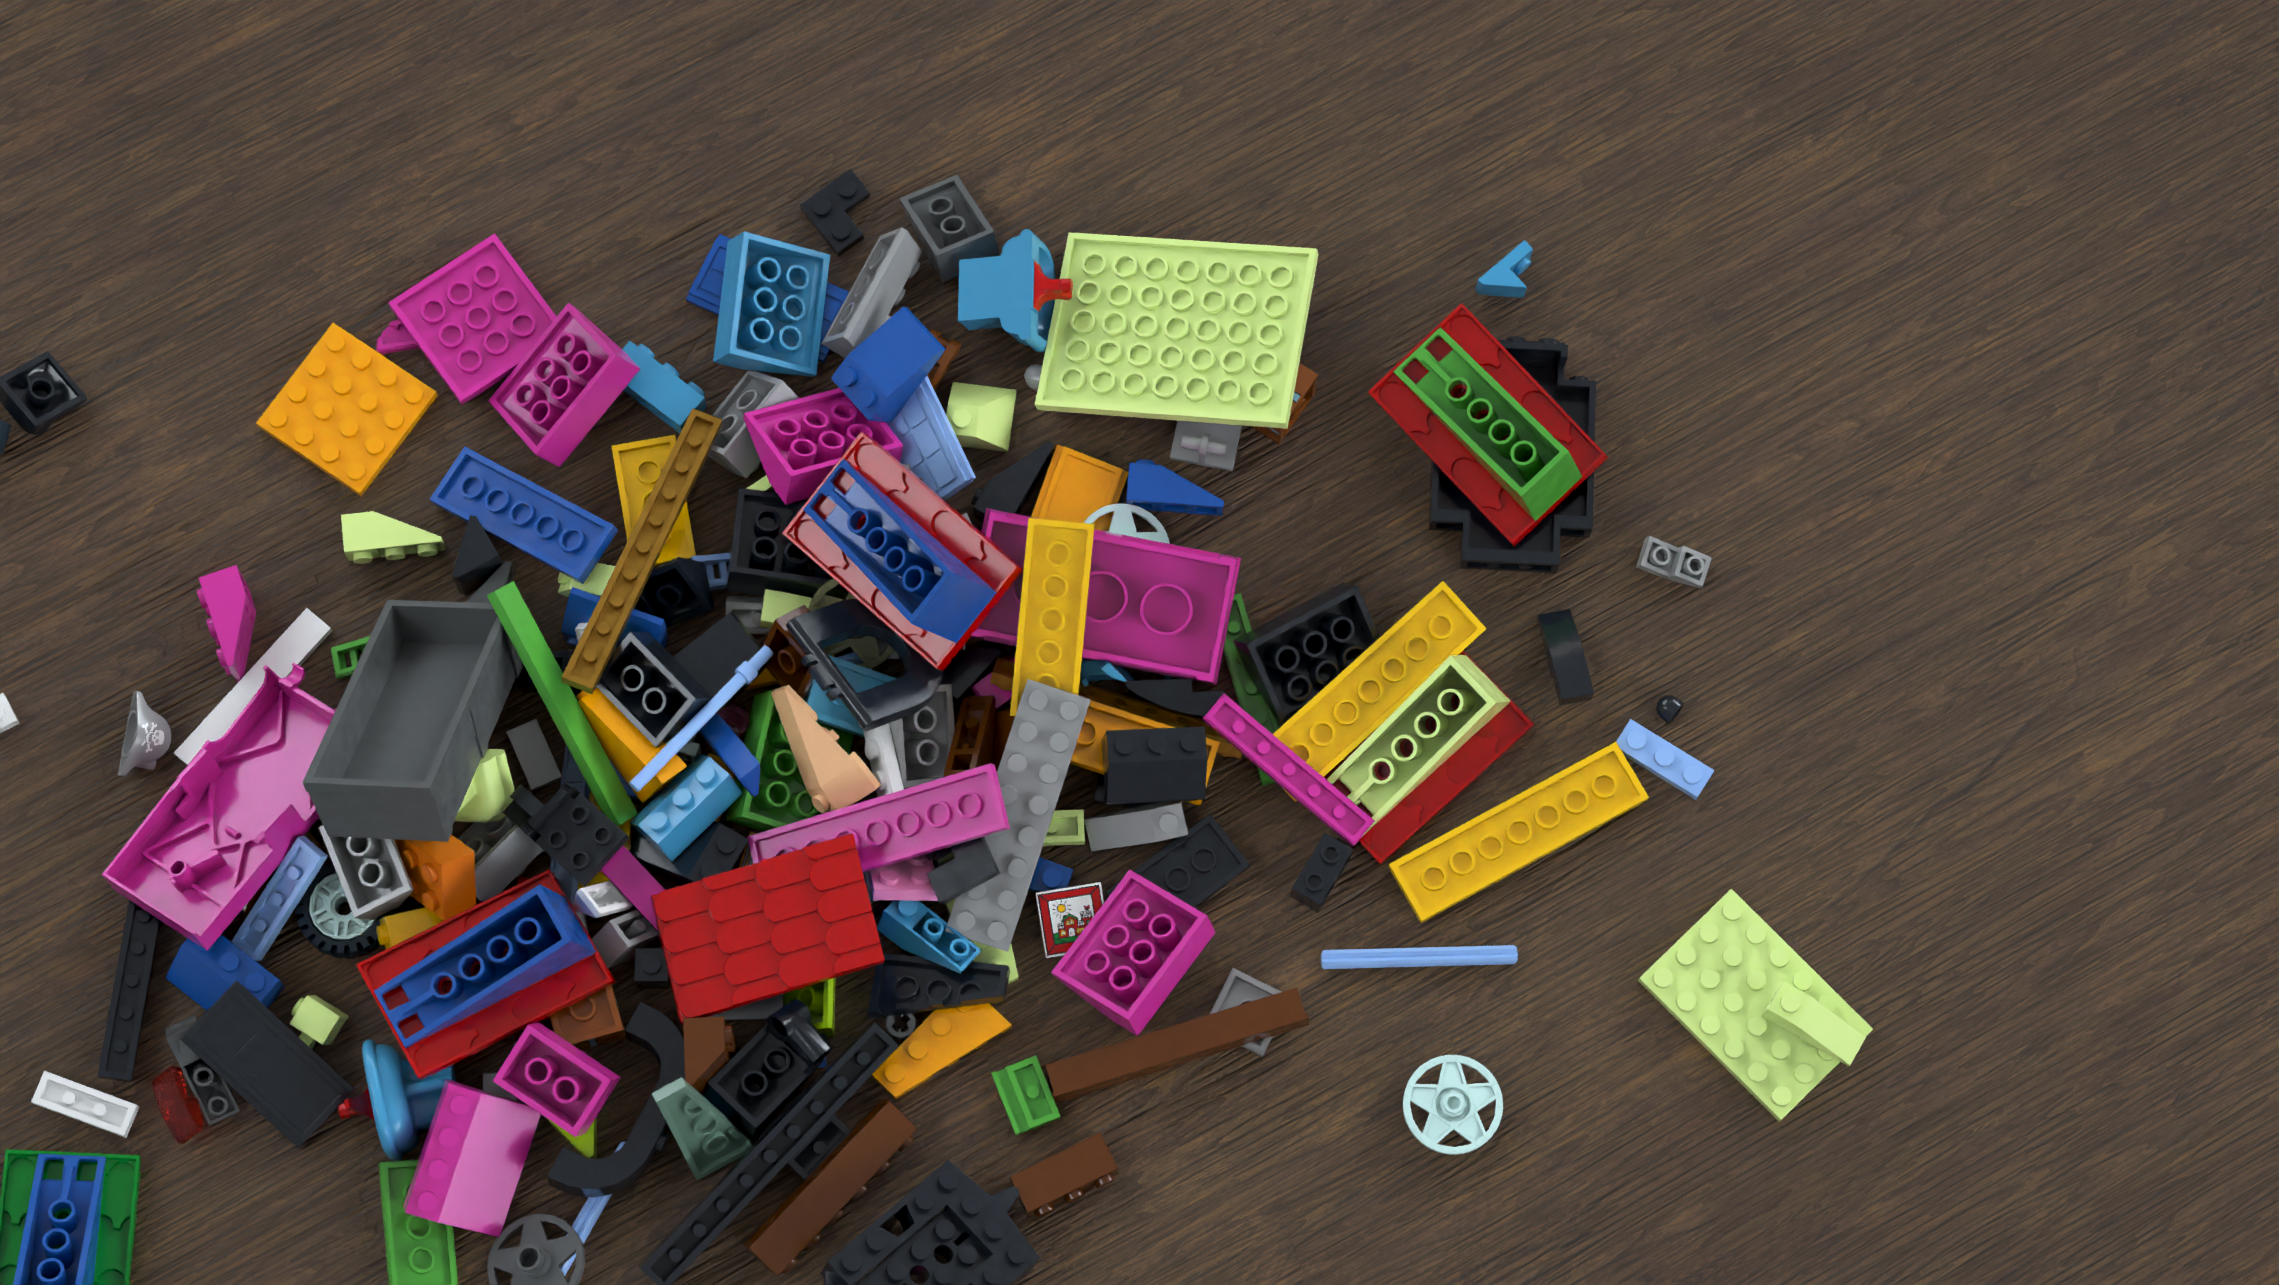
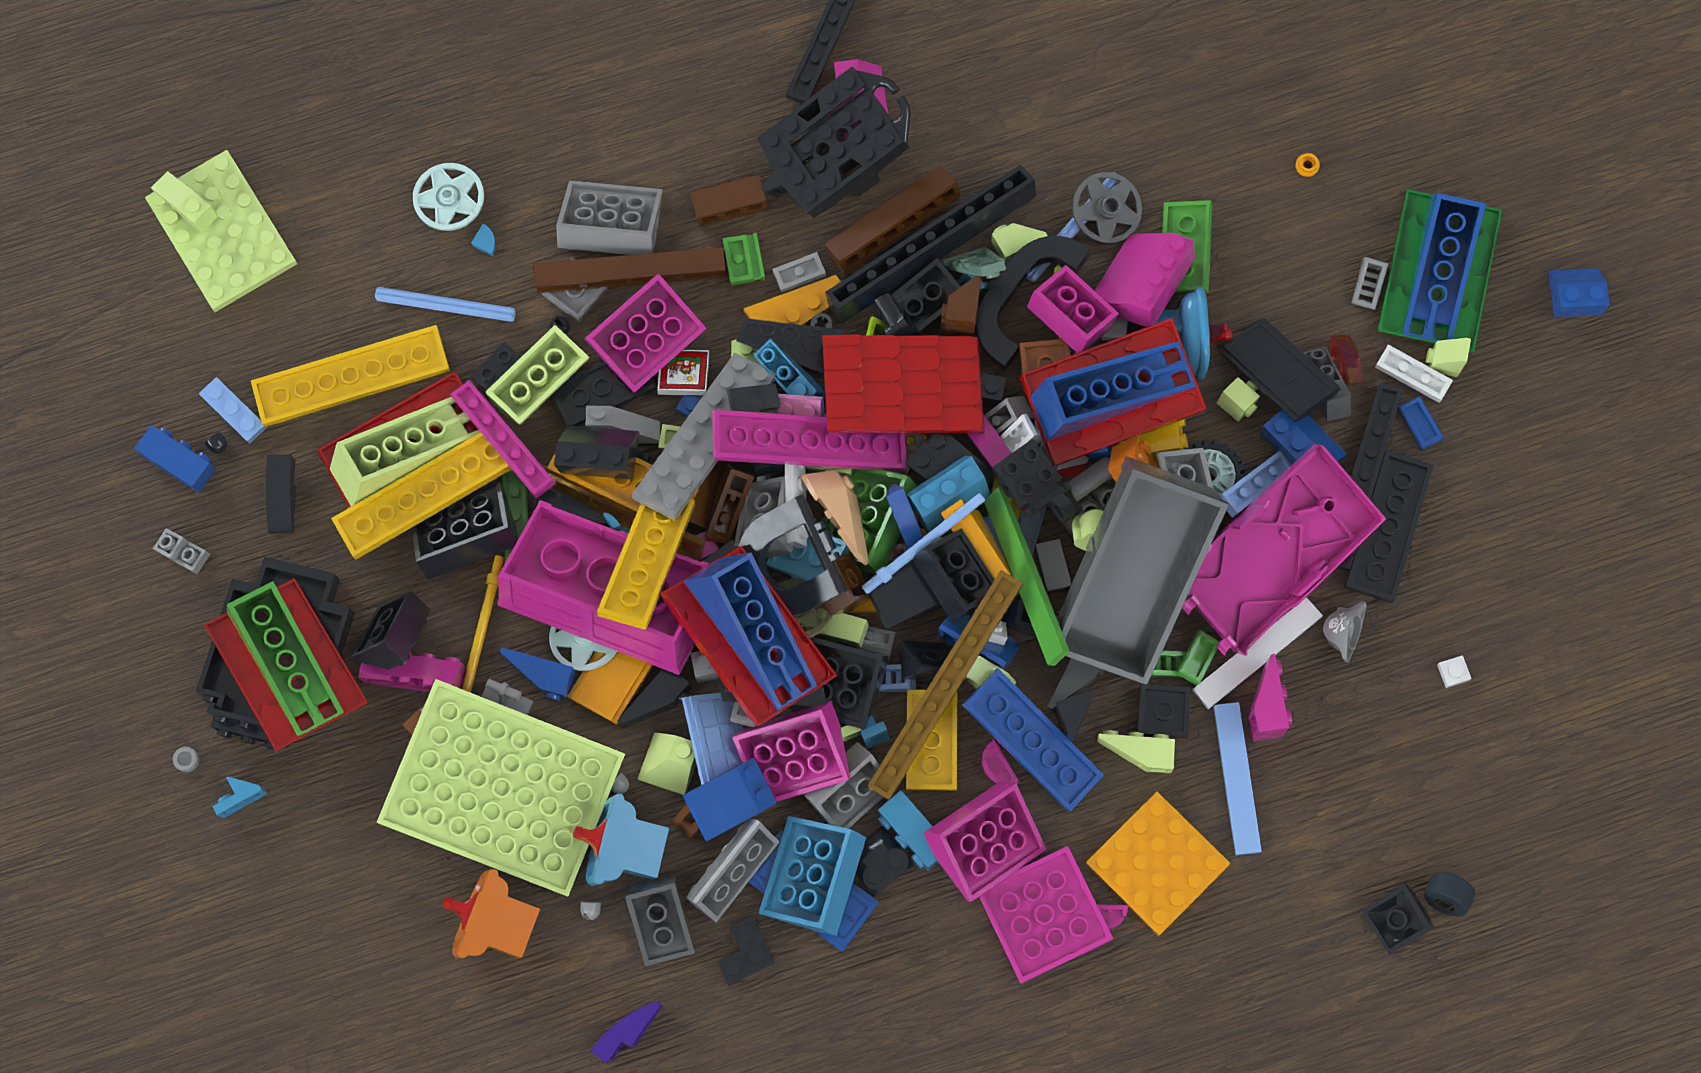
camera: 160 degrees left, 0 degrees up
none -> blue brick [134,425,216,493]
none -> light grey tile [173,746,200,773]
none -> black slope [351,591,431,670]
none -> dark pink wedge [359,652,466,692]
none -> orange piece [442,869,540,958]
none -> yellow bar [462,555,505,693]
none -> dark azure tile [471,224,496,256]
none -> yellowish green slope [486,325,589,425]
none -> black hinge [550,315,570,335]
none -> light grey slope [556,180,663,255]
none -> light grey hinge [580,902,601,920]
none -> dark purple slope [590,1001,663,1065]
none -> light grey plate [772,252,826,293]
none -> black slope [855,826,914,897]
none -> dark azure tile [860,716,890,749]
none -> dark pink tile [982,738,1019,784]
none -> yellowish green slope [991,223,1048,262]
none -> black plate [1137,684,1191,738]
none -> bright green tile [1175,630,1219,686]
none -> light blue tile [1213,702,1262,856]
none -> black plate [1345,450,1434,603]
none -> light grey slope [1351,257,1389,310]
none -> blue tile [1397,396,1444,450]
none -> yellowish green slope [1426,338,1471,377]

